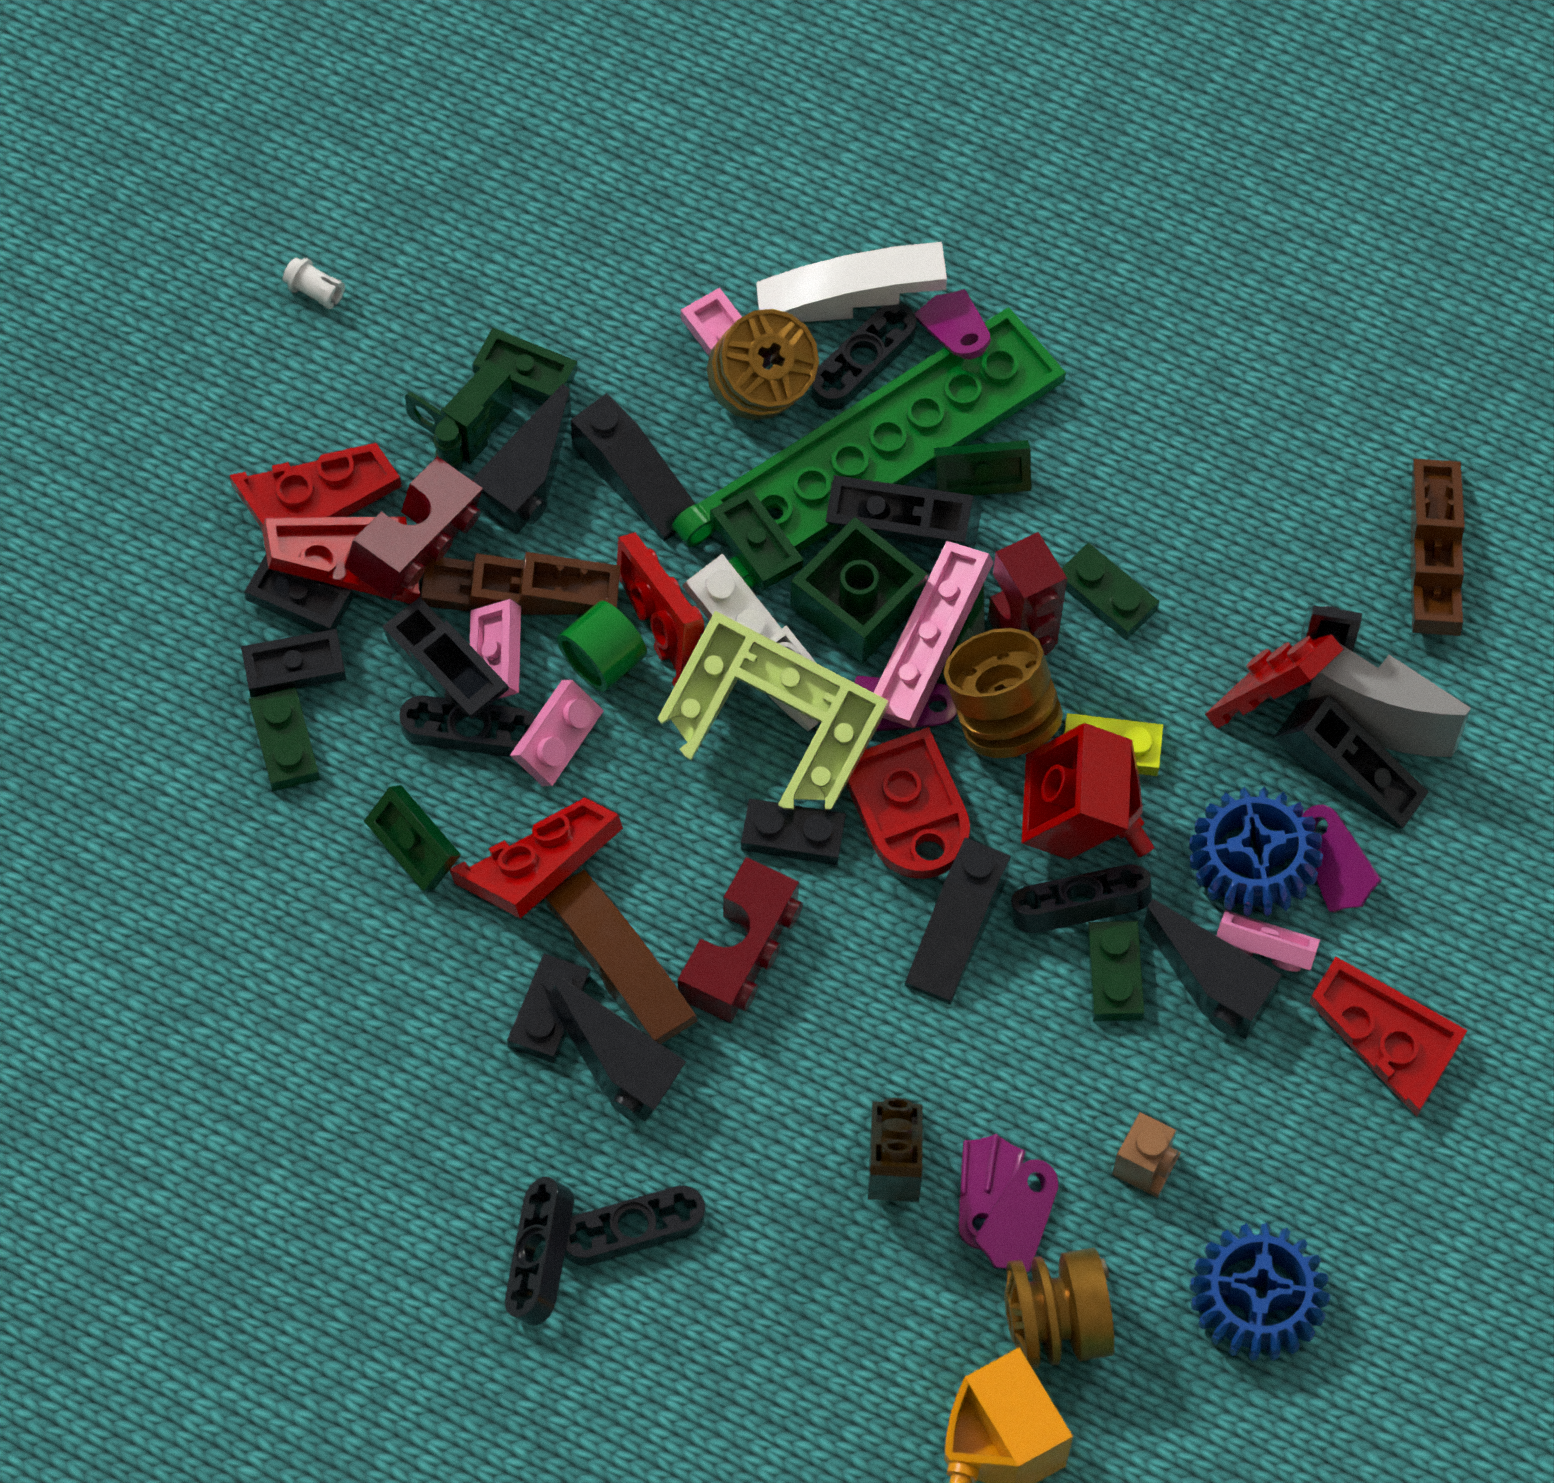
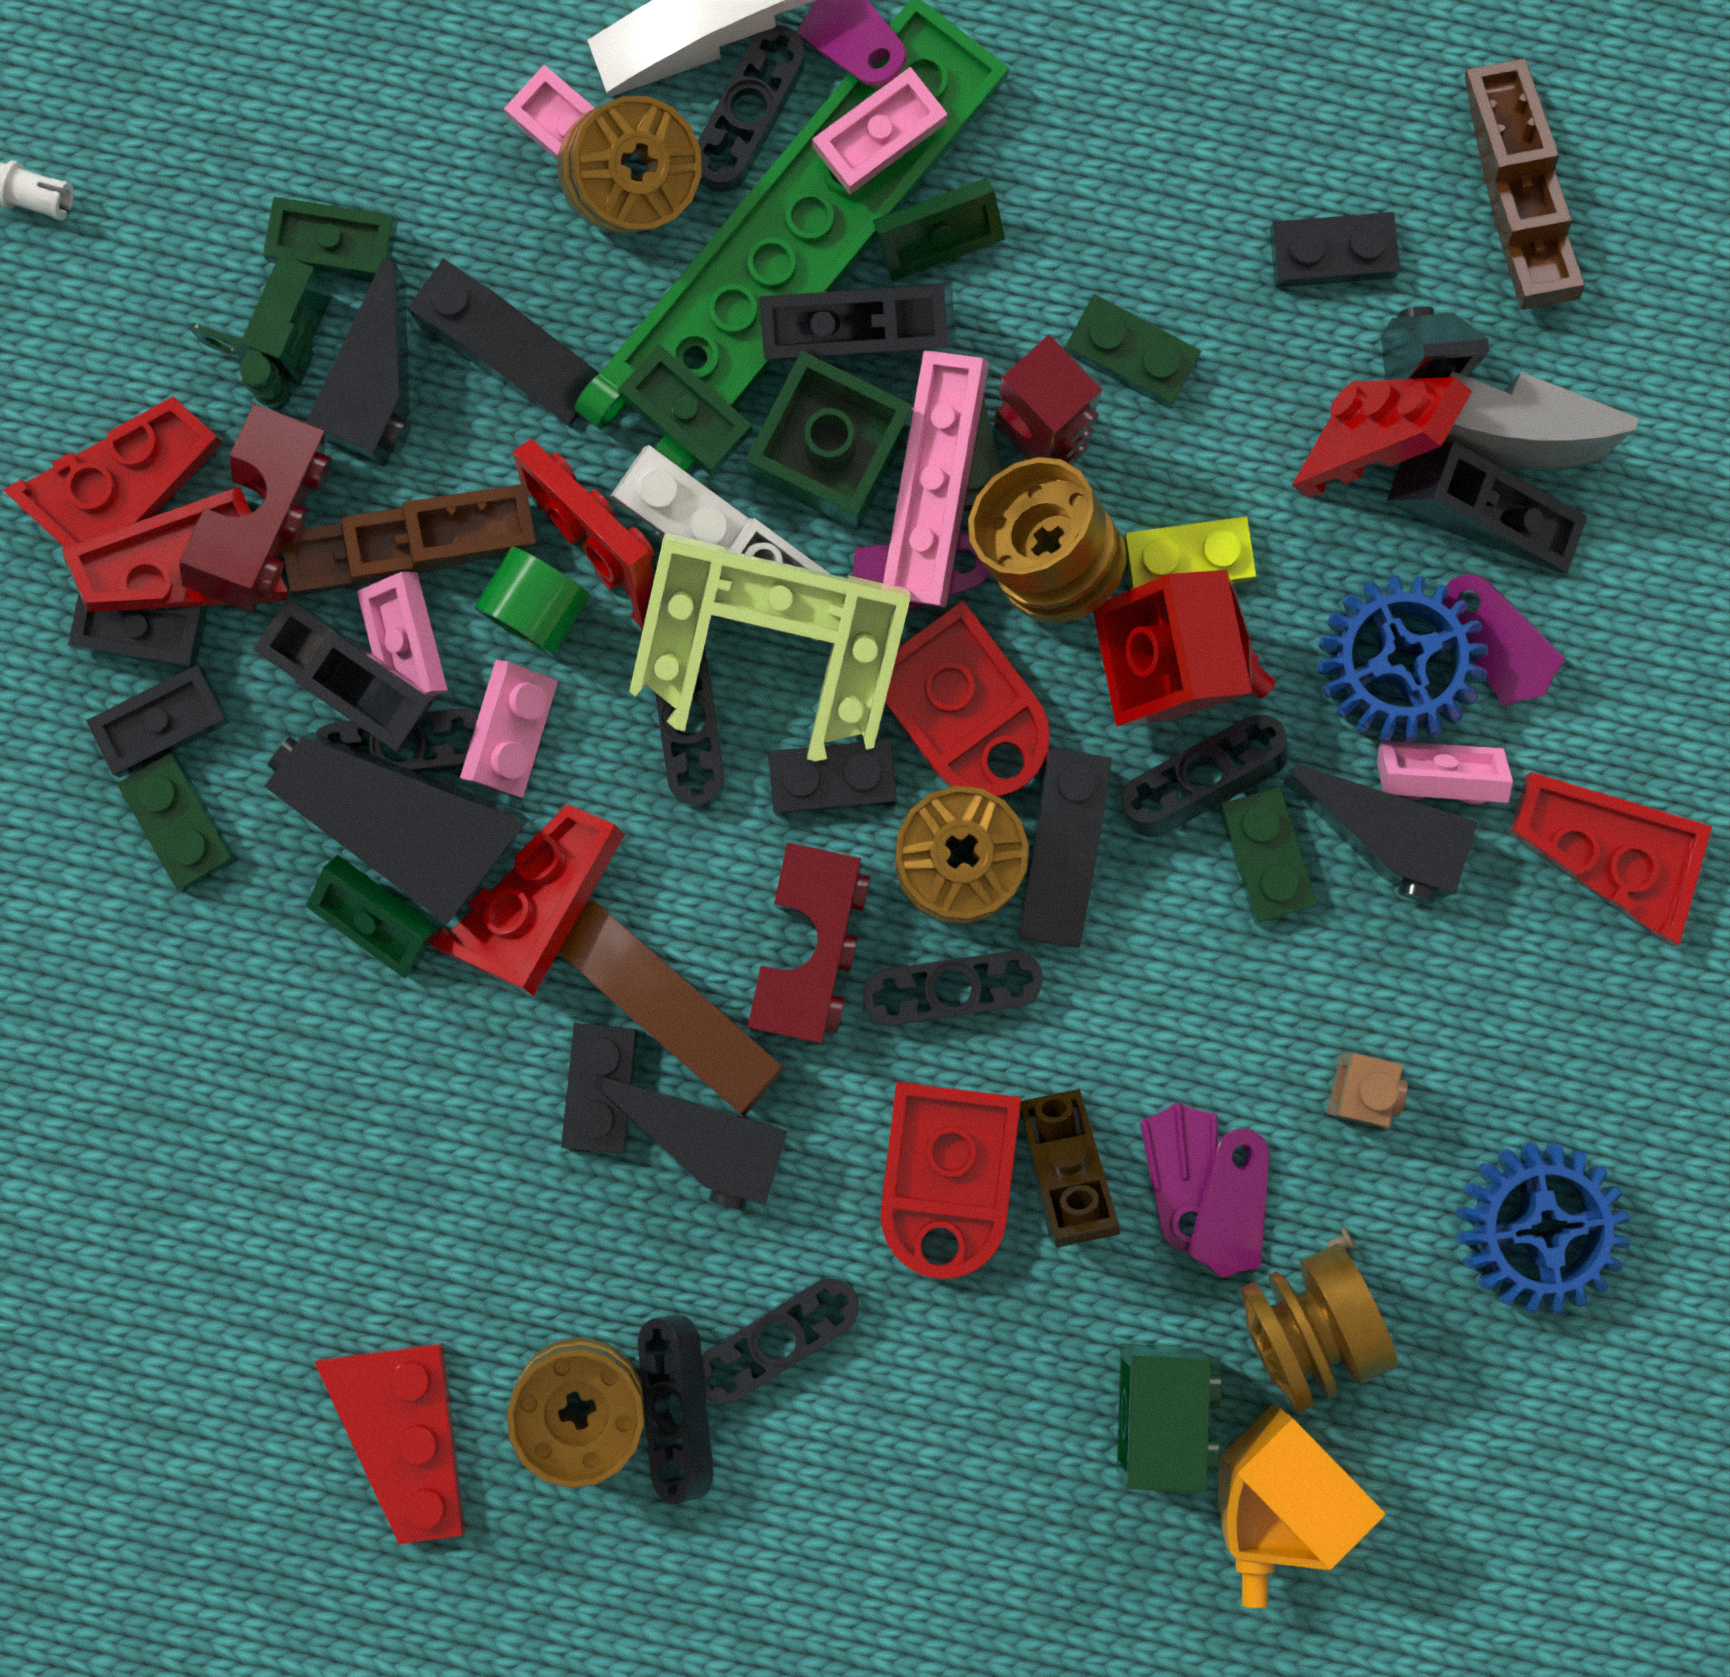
camera: 10 degrees left, 20 degrees up
none -> black slope [264,732,529,924]
none -> red wing [314,1342,466,1544]
none -> pearl gold wheel [507,1337,644,1488]
none -> black beam [655,648,725,808]
none -> bright pink plate [812,67,948,195]
none -> black beam [863,951,1043,1026]
none -> red plate [881,1082,1021,1279]
none -> pearl gold wheel [895,786,1029,925]
none -> dark green brick [1116,1343,1221,1493]
none -> black plate [1270,212,1400,288]

